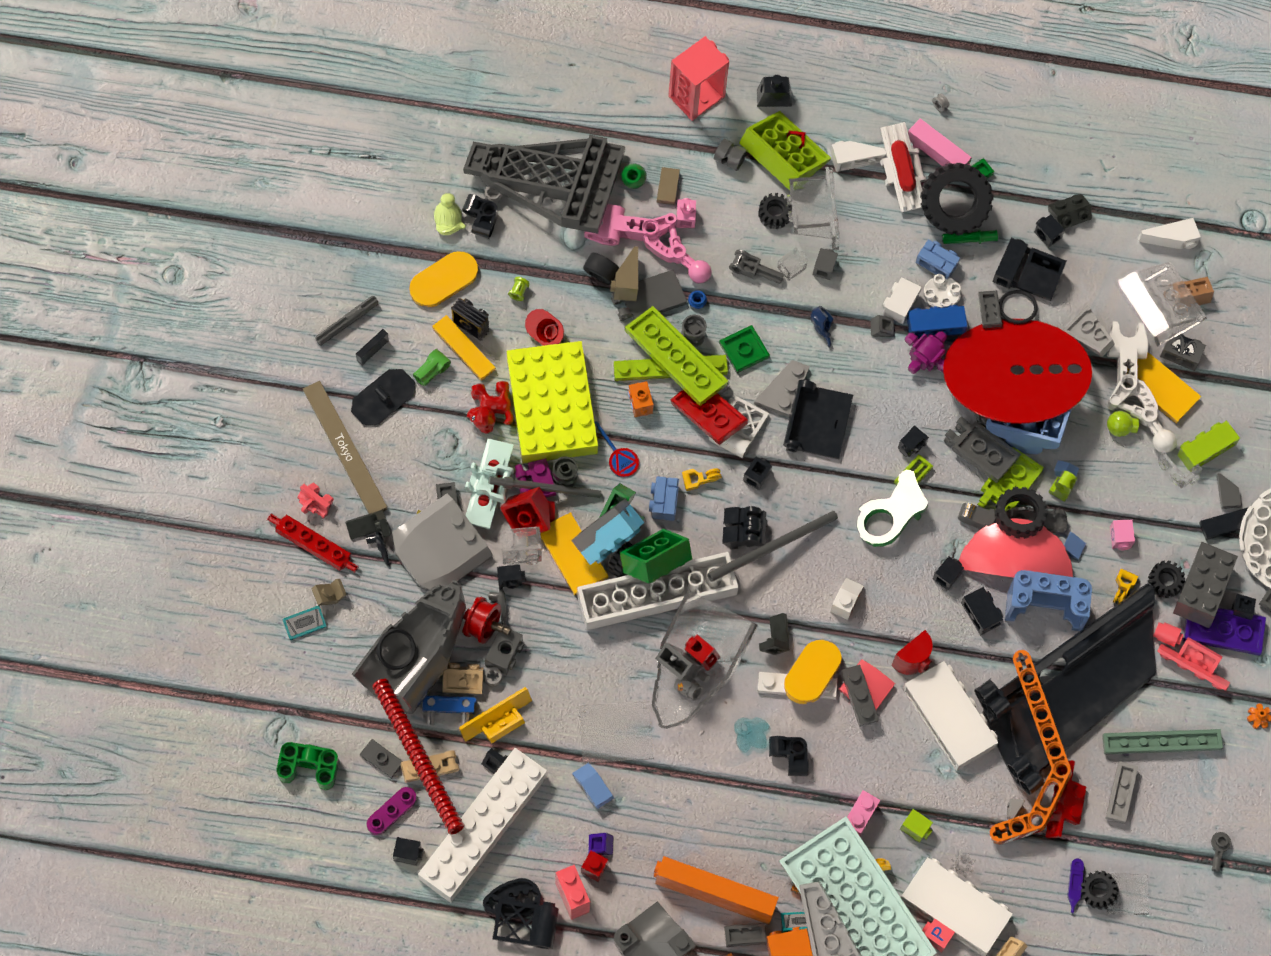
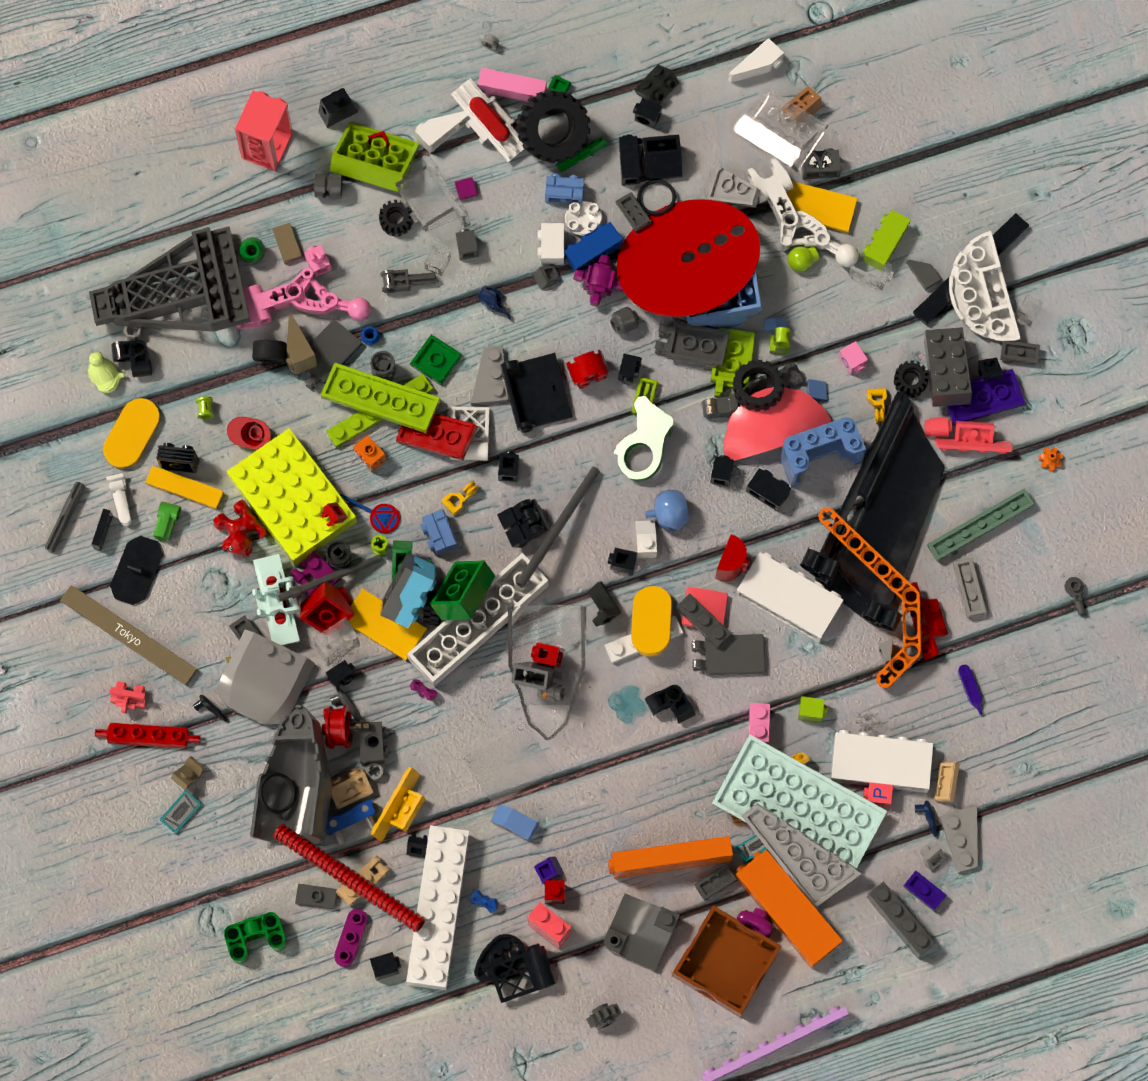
camera: 25 degrees left, 5 degrees up
pearl dark grey bracket [345,510,391,539] -> none
black tyre [1081,870,1119,910] -> none
none -> white piece [106,473,132,526]
none -> red tile [321,503,348,527]
none -> lime bush [371,534,389,556]
none -> magenta piece [410,679,437,701]
none -> magenta tile [455,177,477,201]
none -> blue piece [470,890,499,913]
none -> red brick [566,350,609,389]
none -> black brick [608,547,637,576]
none -> dark grey head [610,307,639,335]
none -> medium blue piece [645,490,689,531]
none -> dark grey tile [691,634,765,675]

